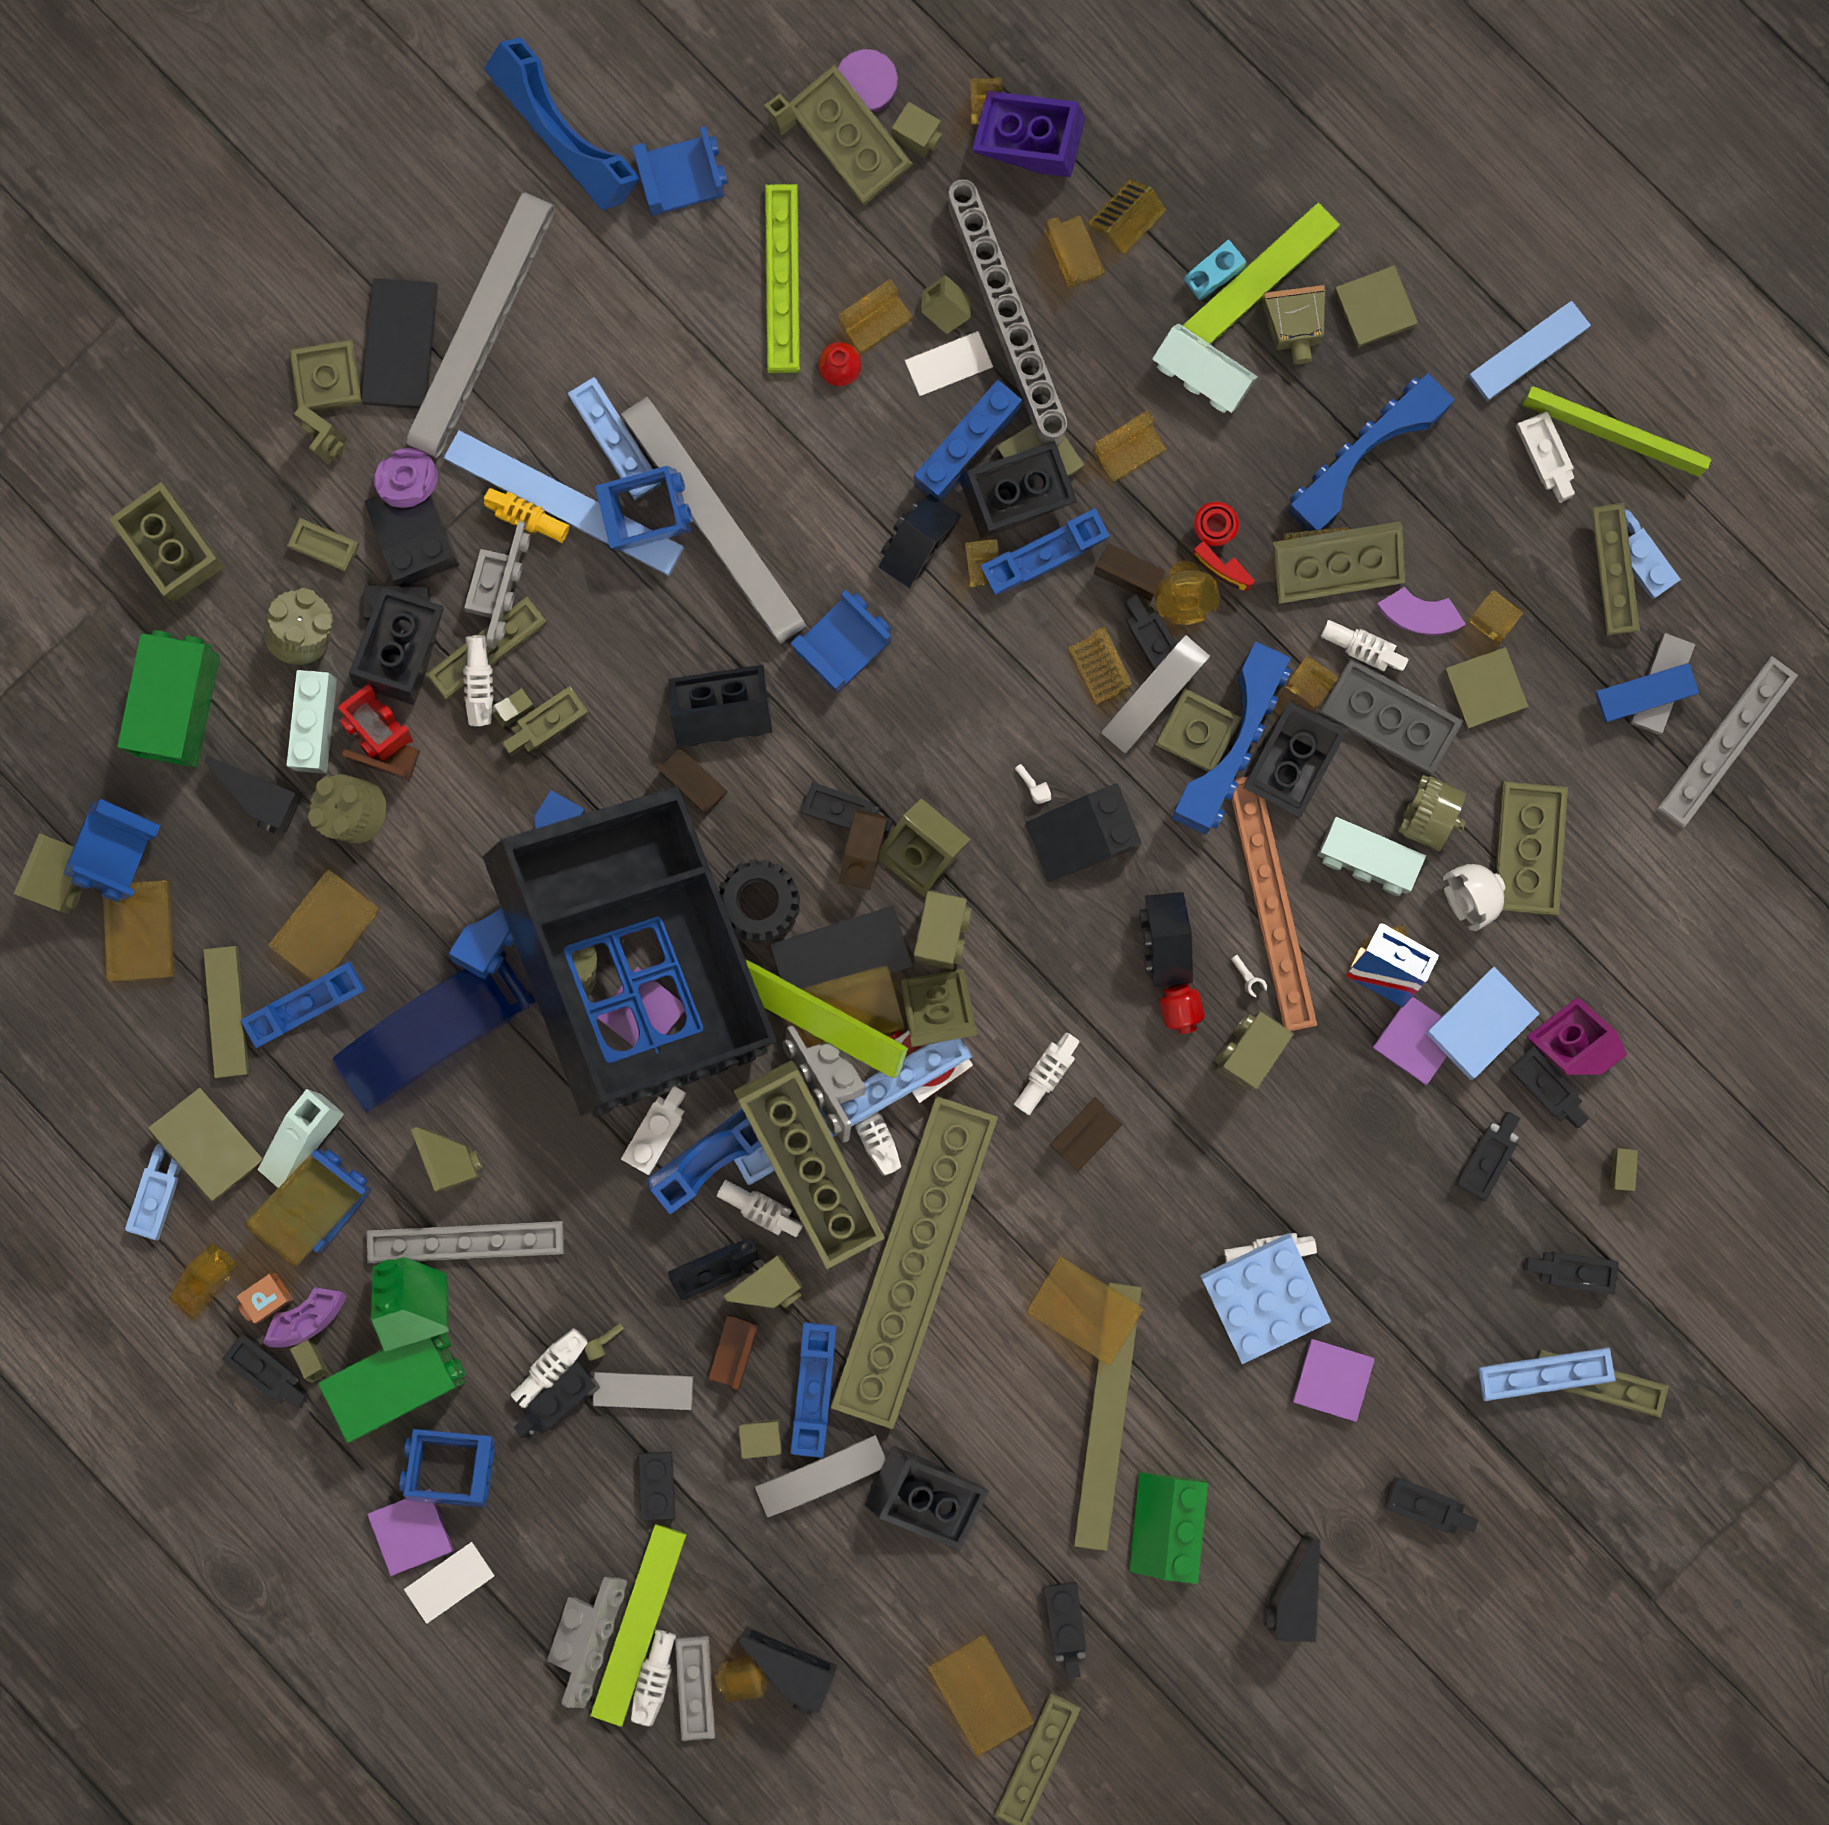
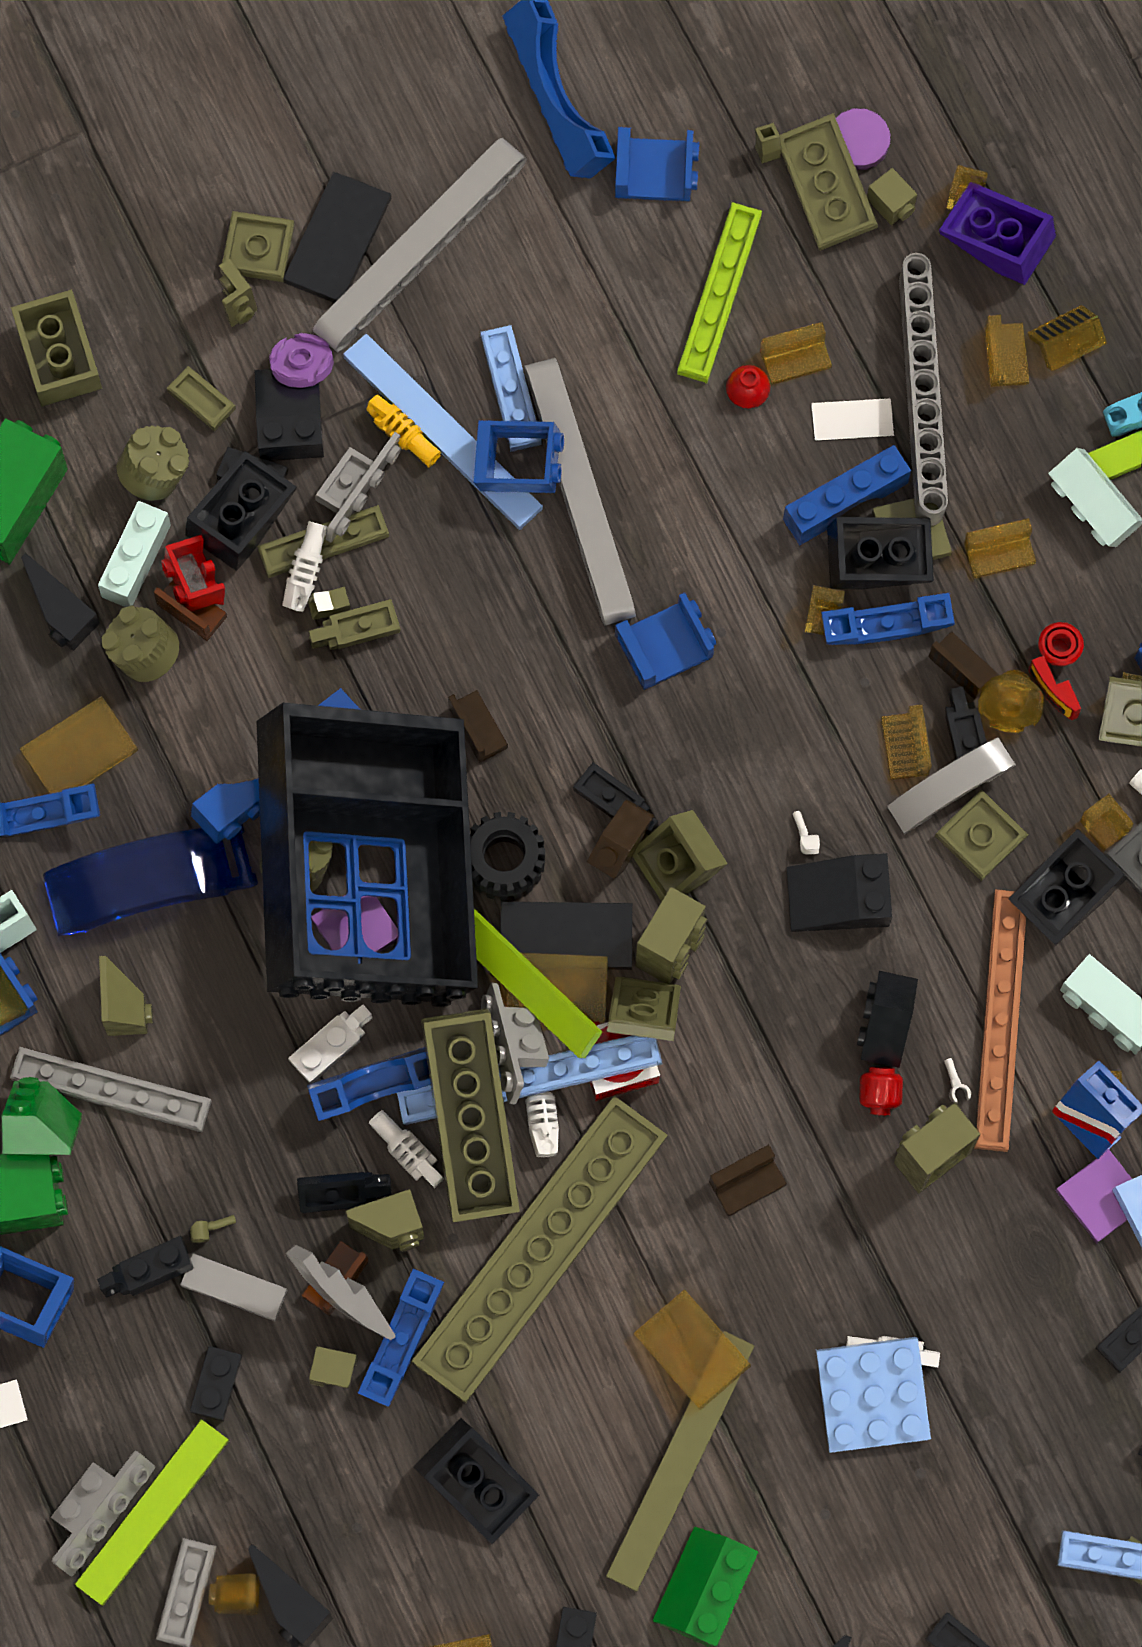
camera: 10 degrees right, 10 degrees down
white hinge [511,1328,587,1409] -> none
white hinge [631,1630,676,1726] -> none
black slope [668,665,773,747] -> none
light grey slope [755,1435,886,1518] -> none
black brick [878,494,961,589] -> none
olive panel [921,275,971,333] -> none
white hinge [1014,1033,1080,1116] -> none
blue arch [1171,641,1292,835] -> none
medium lavender tile [1292,1338,1375,1422] -> none
none -> light grey slope [286,1245,396,1340]

